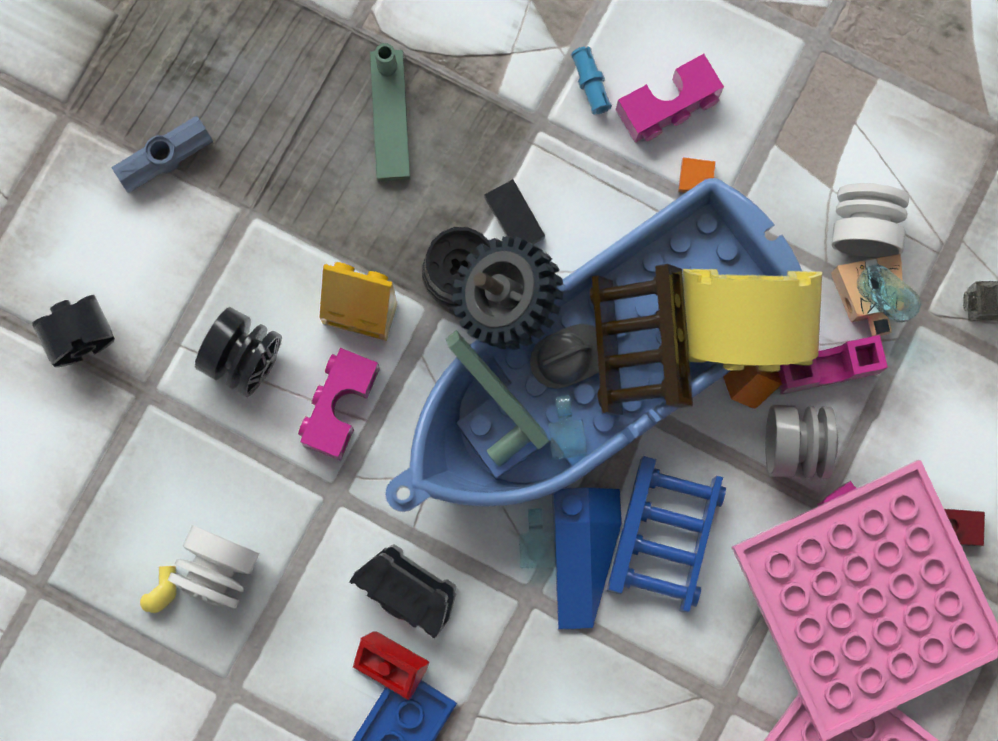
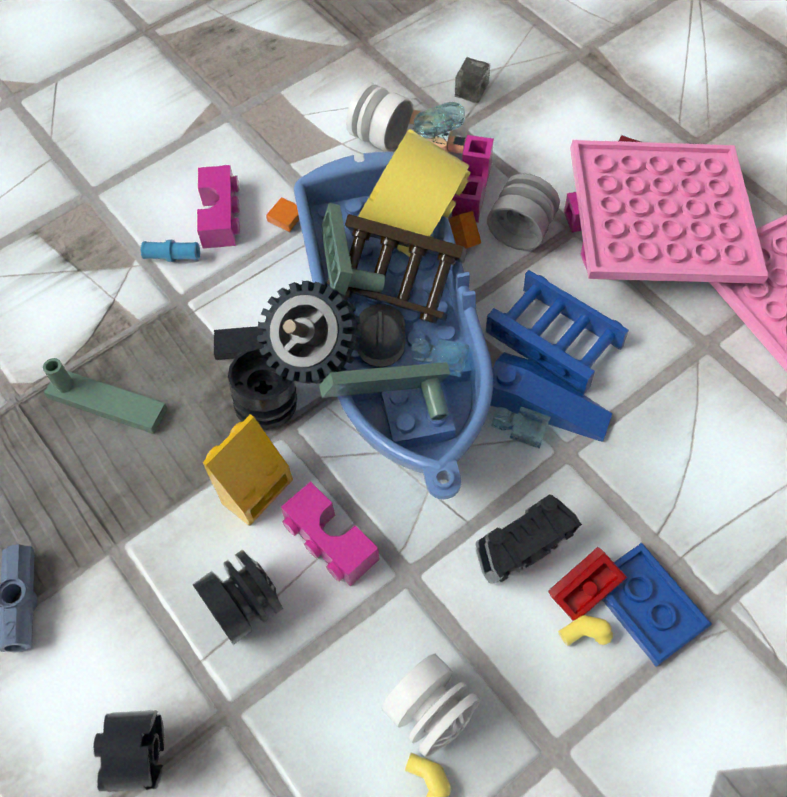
camera: 60 degrees left, 20 degrees down
none -> sand green piece [321,203,385,295]
none -> light yellow arm [558,615,613,646]

